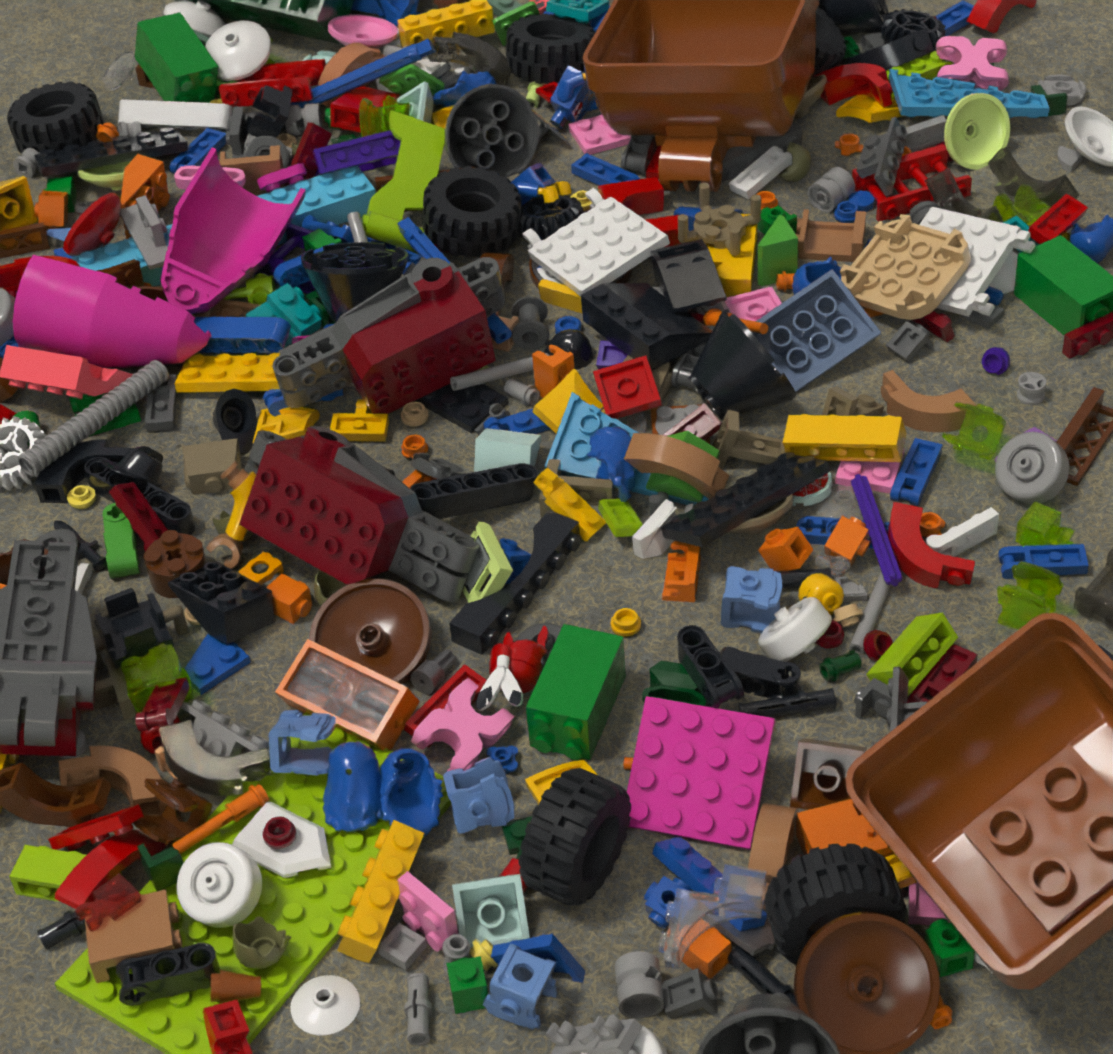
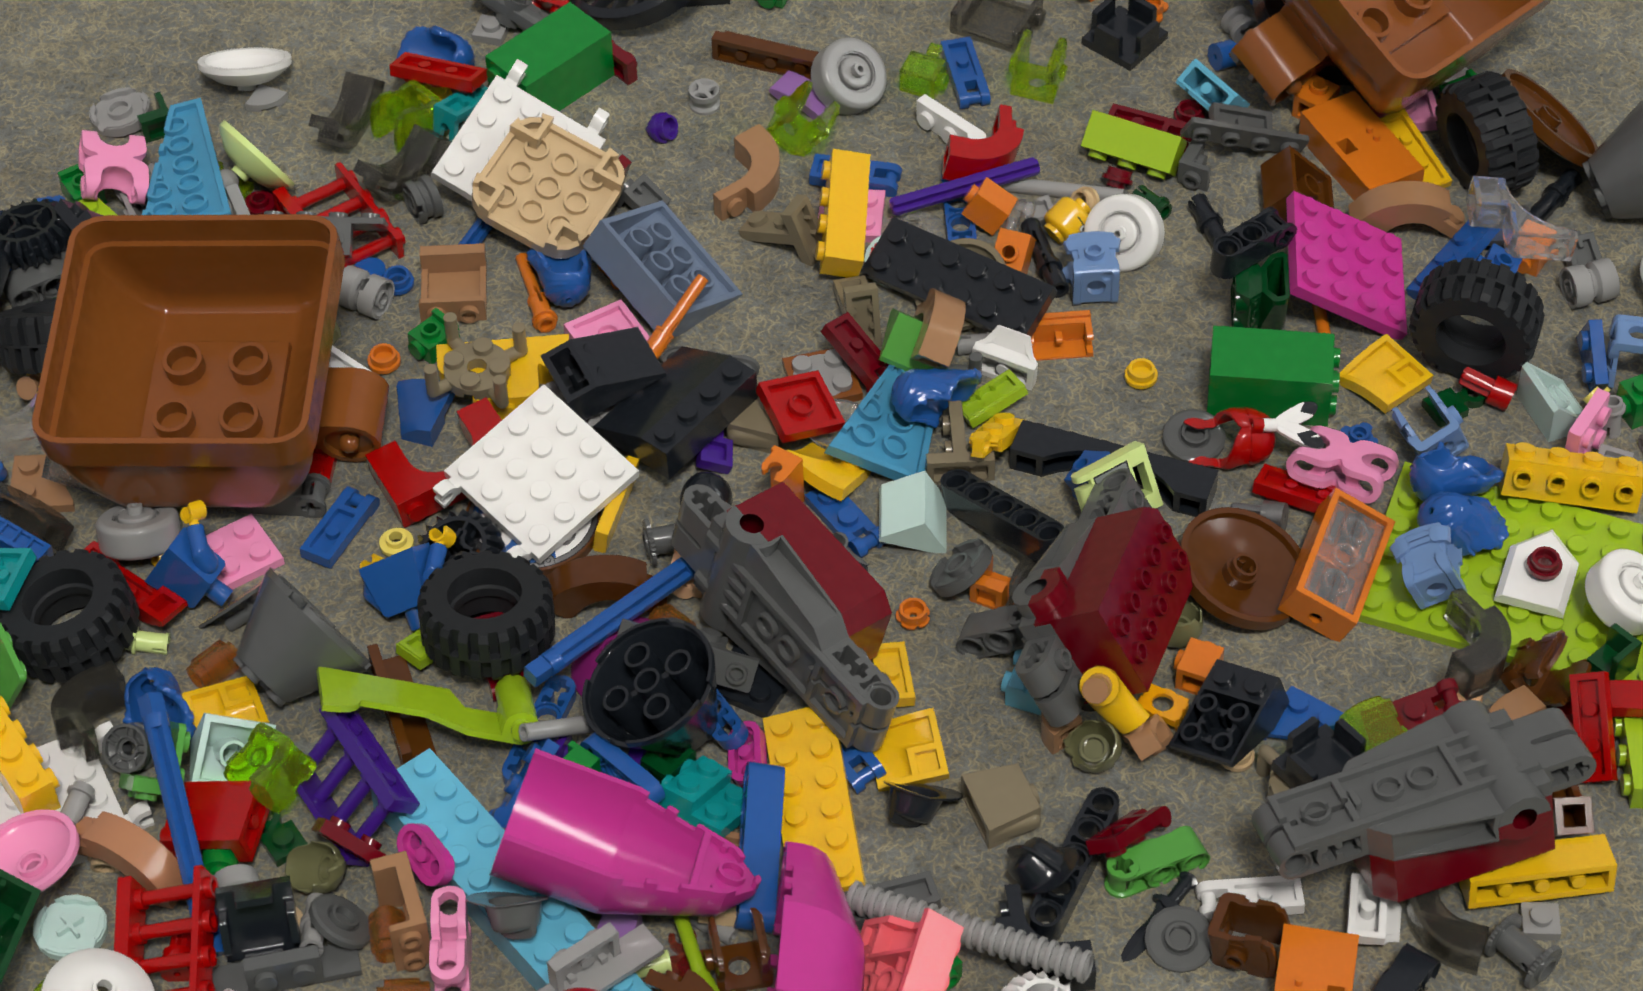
camera: 105 degrees left, 5 degrees up
light yellow plate [67,485,96,509] -> none
reddish brown brick [144,530,207,598] -> none
orange pin [171,784,269,854] -> none
light grey bracket [181,699,270,773] -> none
blue tile [555,316,582,334] -> none
black cone [688,309,797,420] -> none
black piece [720,647,801,698] -> none
bright green slope [758,215,798,286] -> none
orange plate [920,512,945,537] -> none

